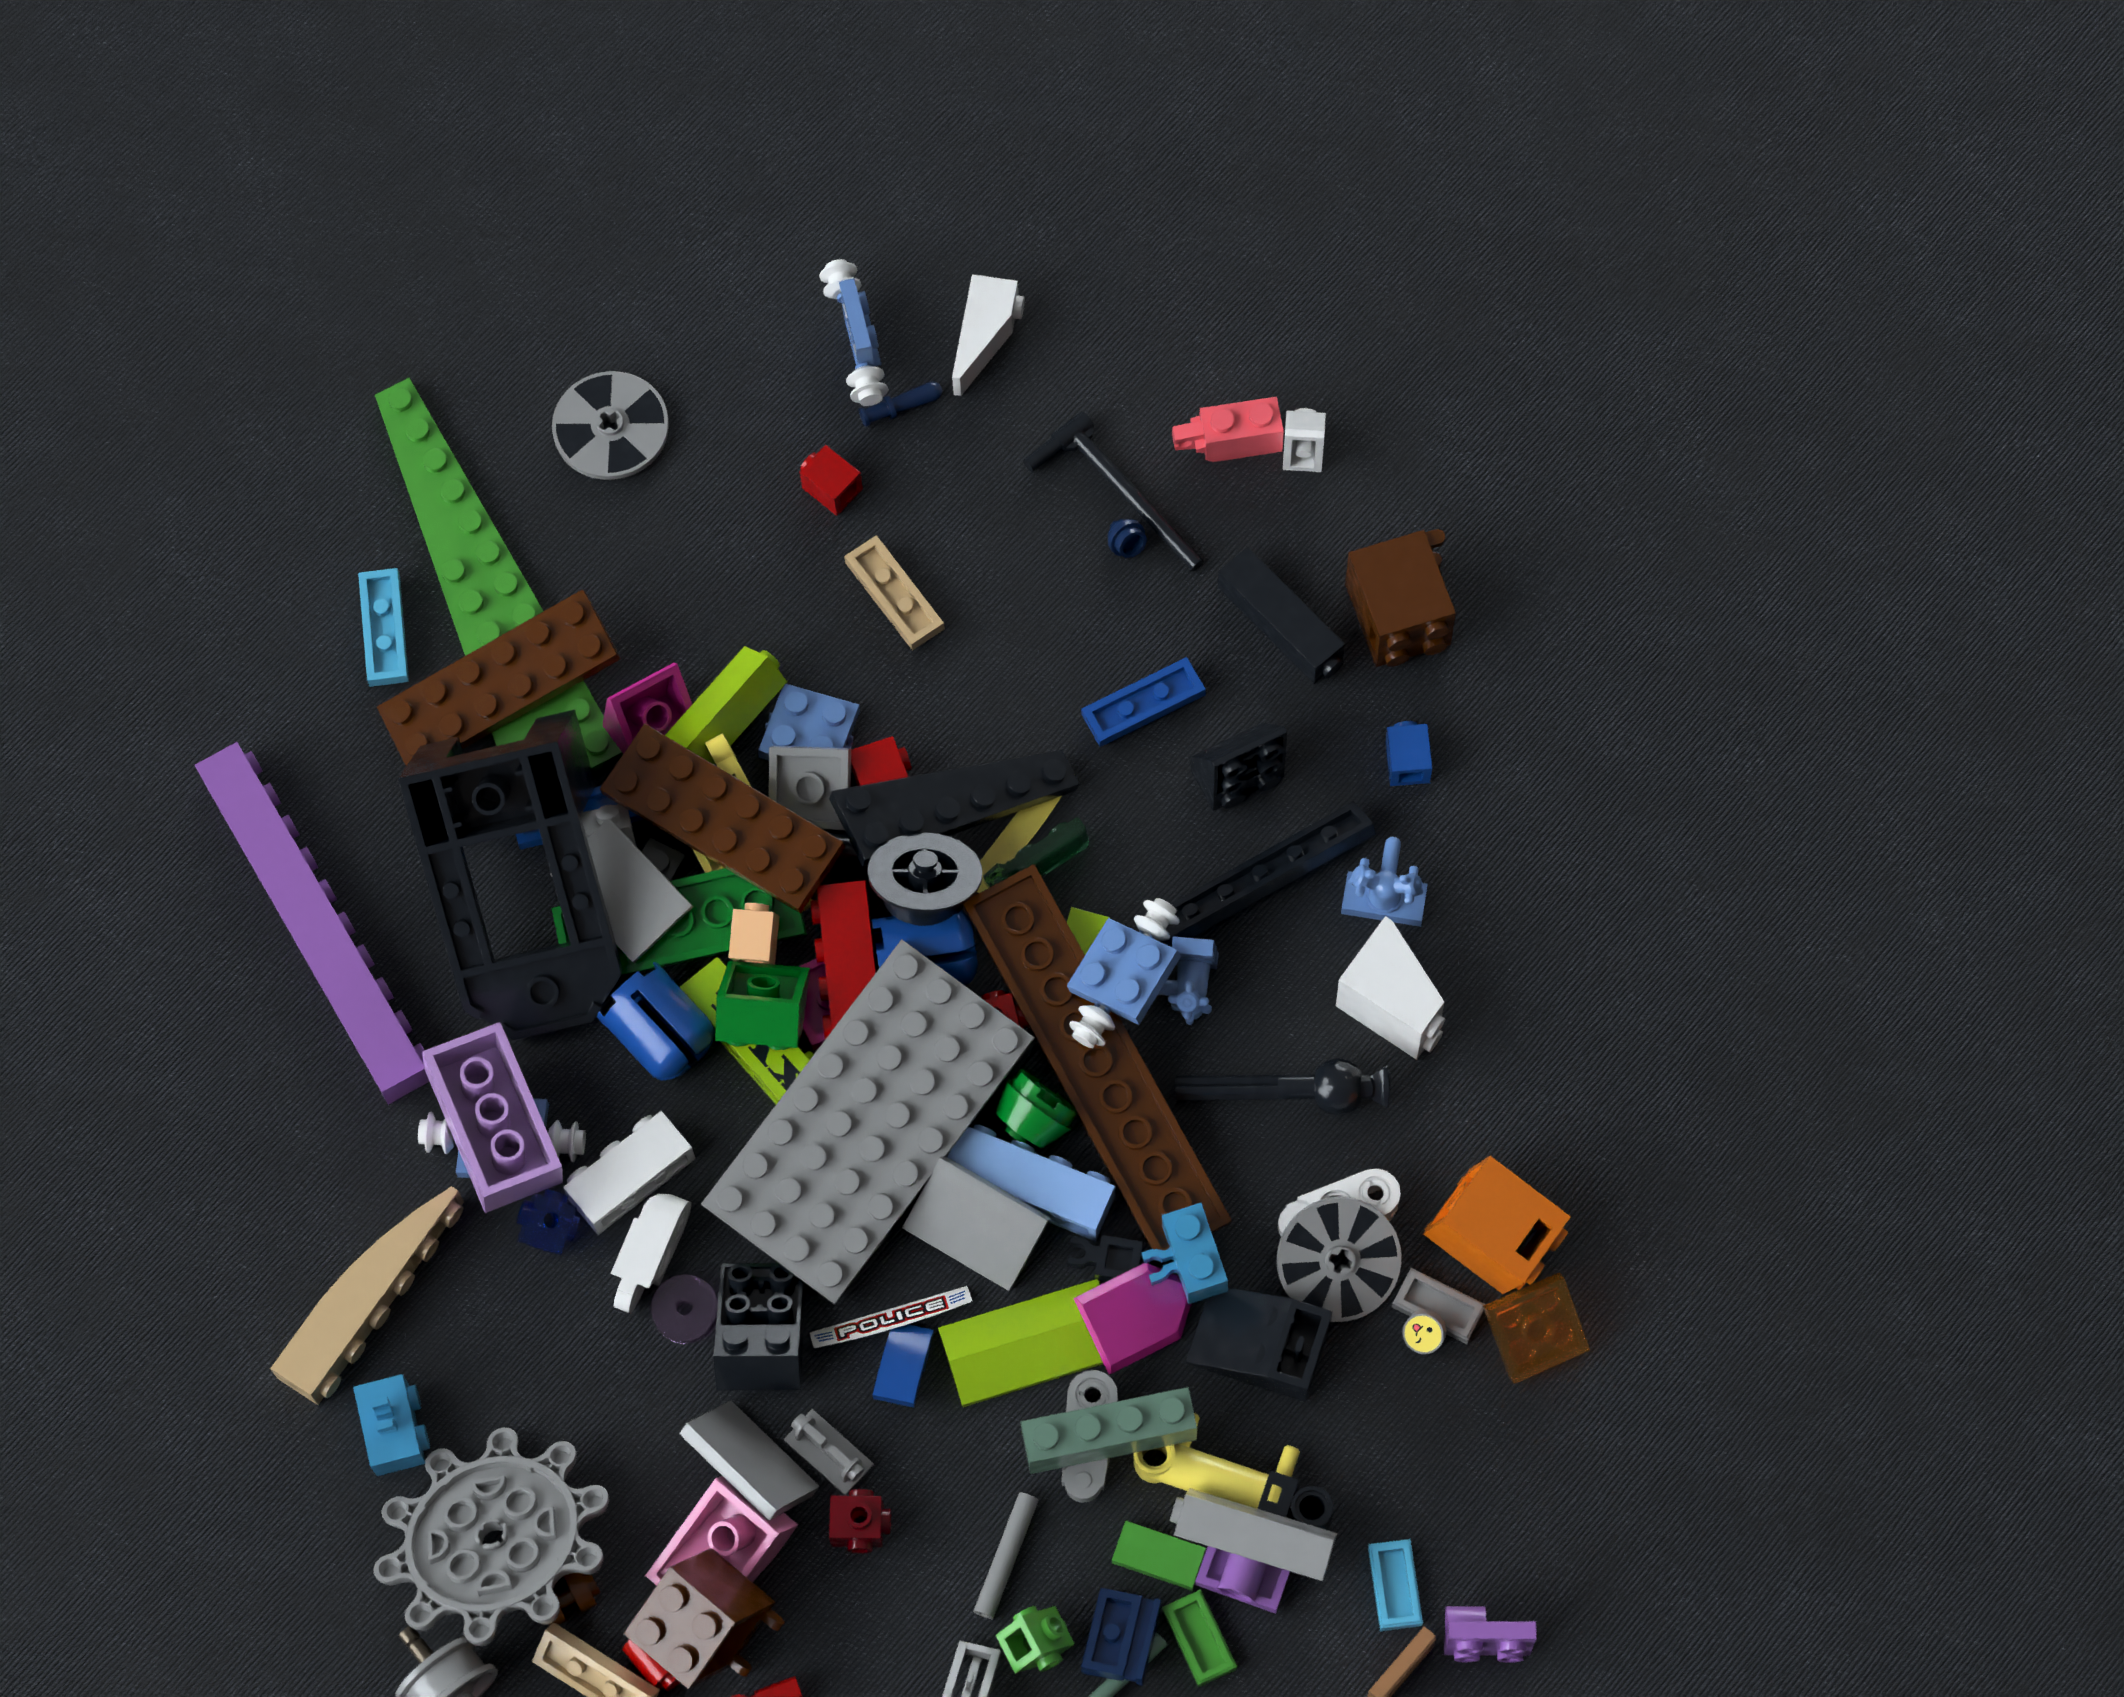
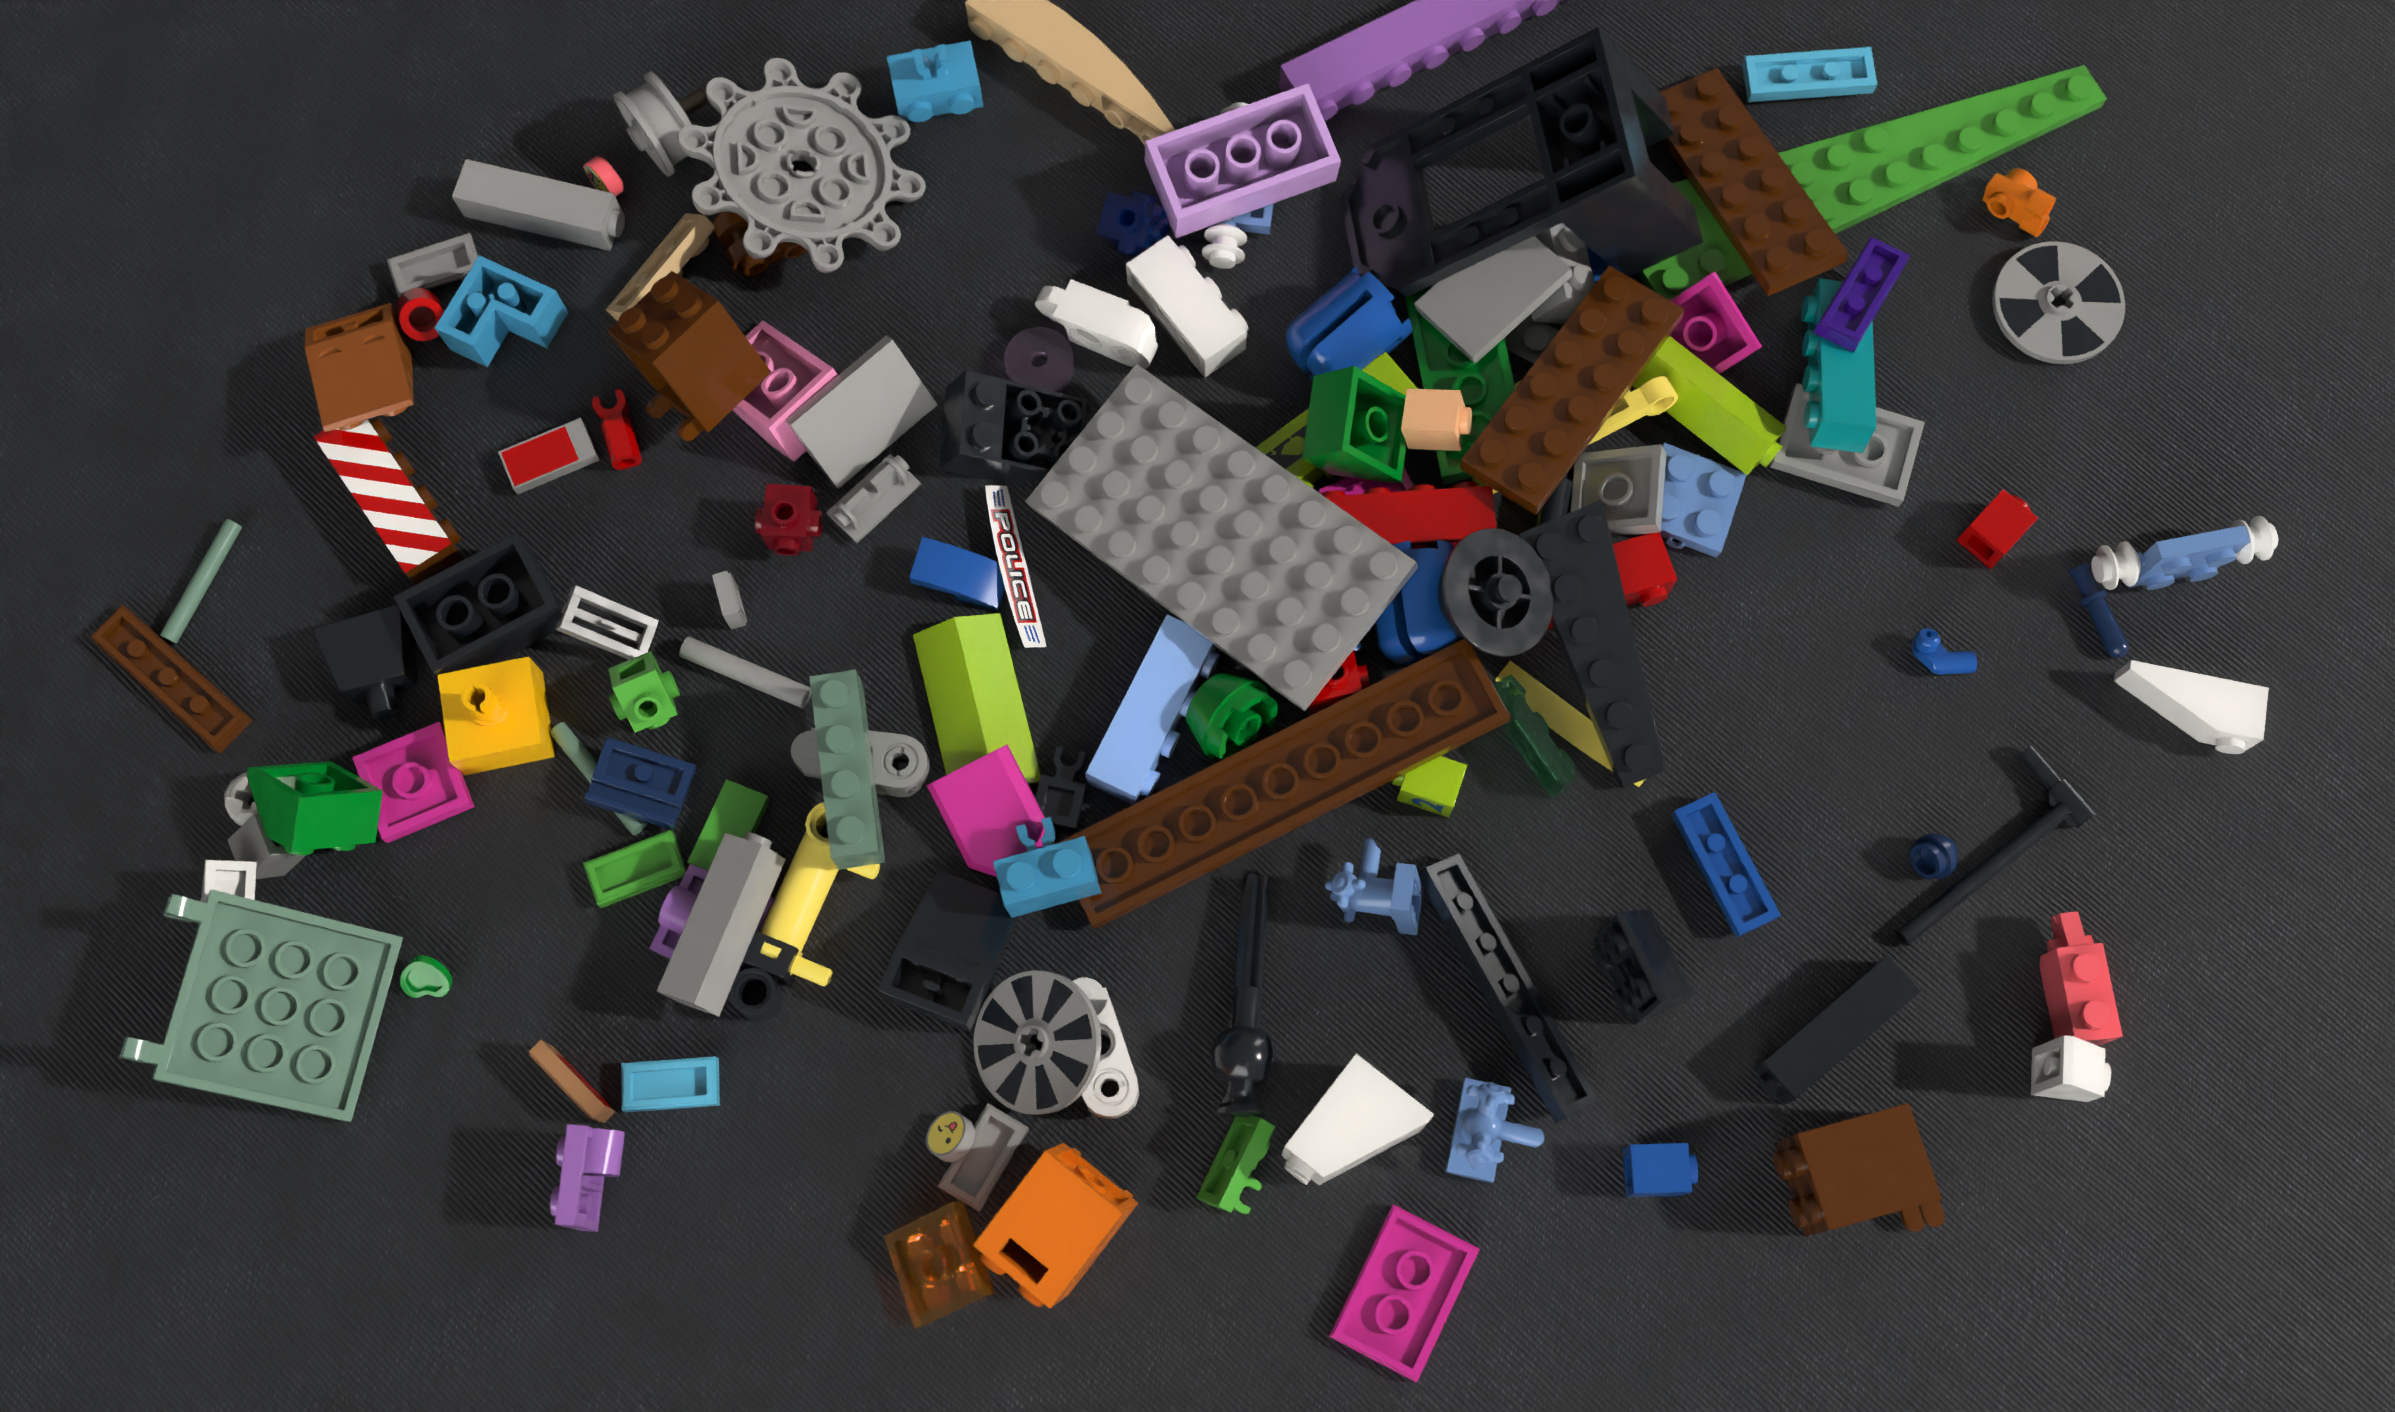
camera: 90 degrees right, 5 degrees up
tan plate [844,535,945,650] -> none
light grey tile [902,1156,1050,1291] -> none
medium blue plate [1067,898,1181,1048] -> none
none -> light grey tile [712,571,747,630]
none -> bright green plate [1196,1116,1275,1214]
none -> dark pink tile [1329,1204,1480,1382]
none -> light grey plate [1770,383,1925,507]
none -> teal brick [1801,279,1877,453]
none -> dark purple tile [1814,236,1910,352]
none -> blue arm [1911,628,1977,675]
none -> orange plate [1982,168,2056,237]

